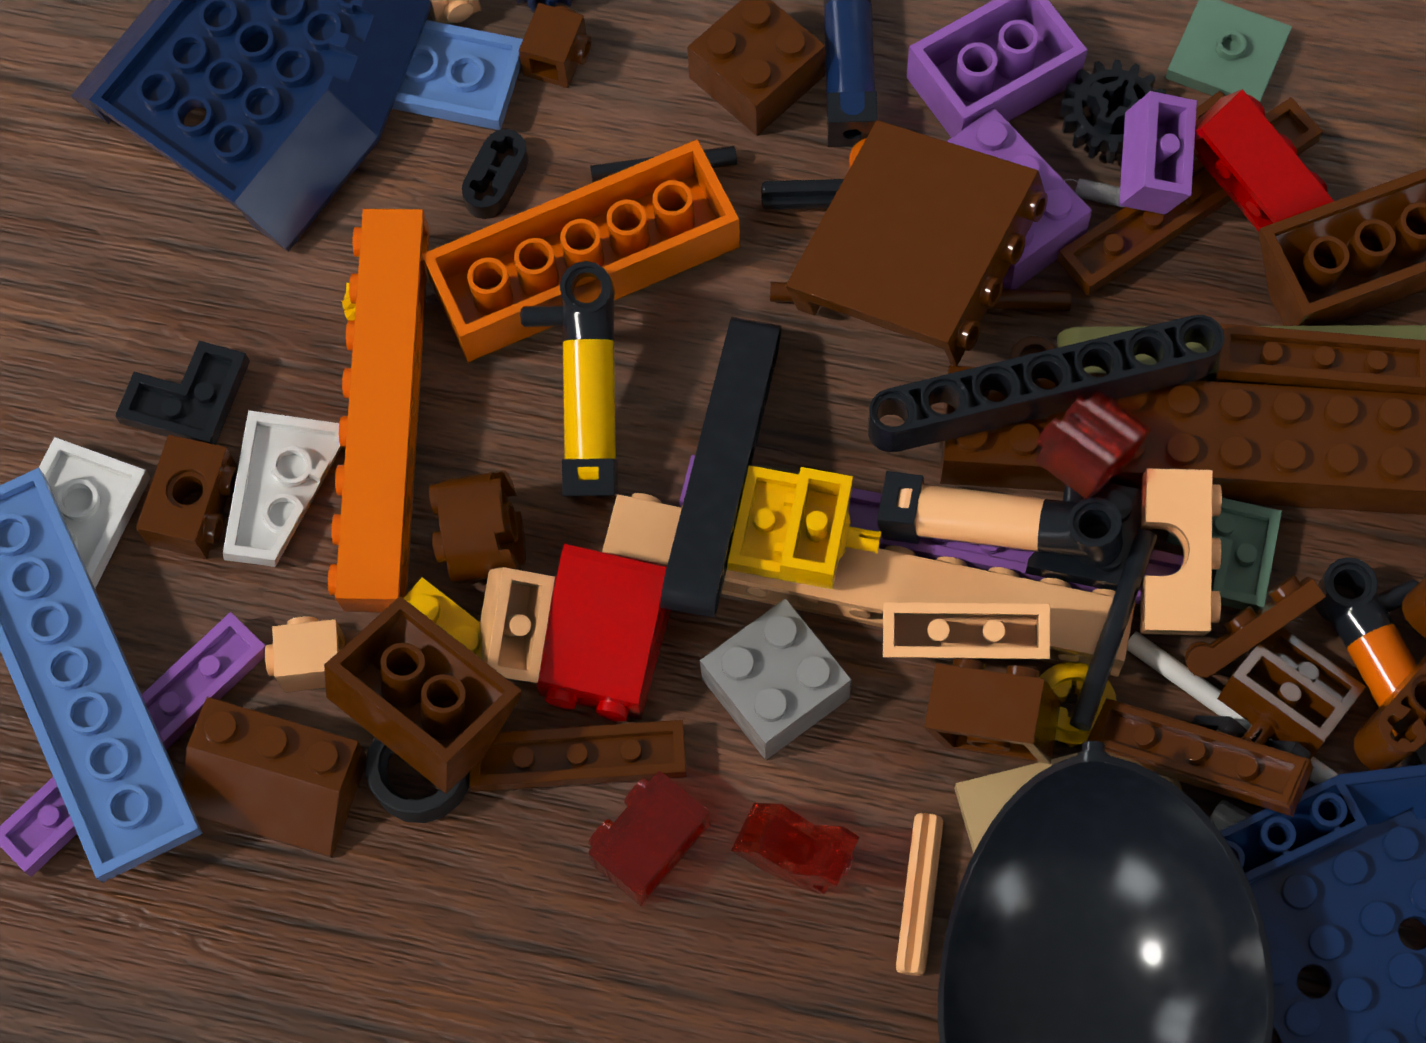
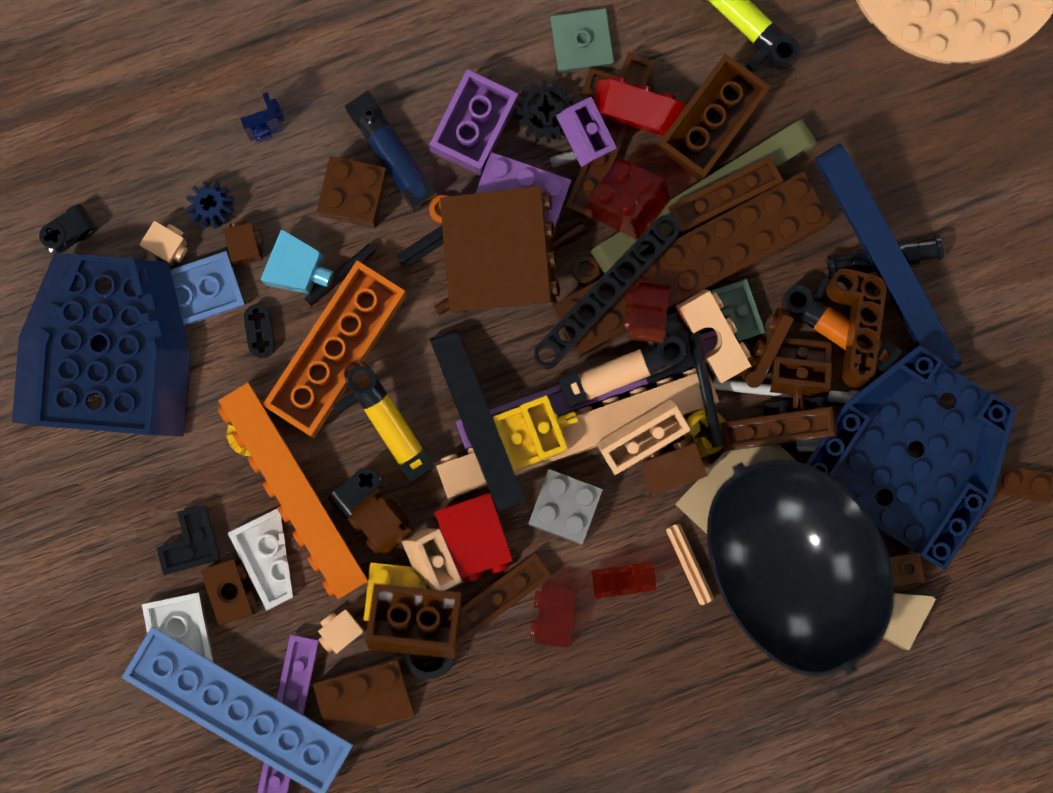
camera: 40 degrees left, 15 degrees up
none -> medium azure torso [260,230,334,294]
none -> black piece [327,468,382,520]
none -> clear red brick [586,158,671,240]

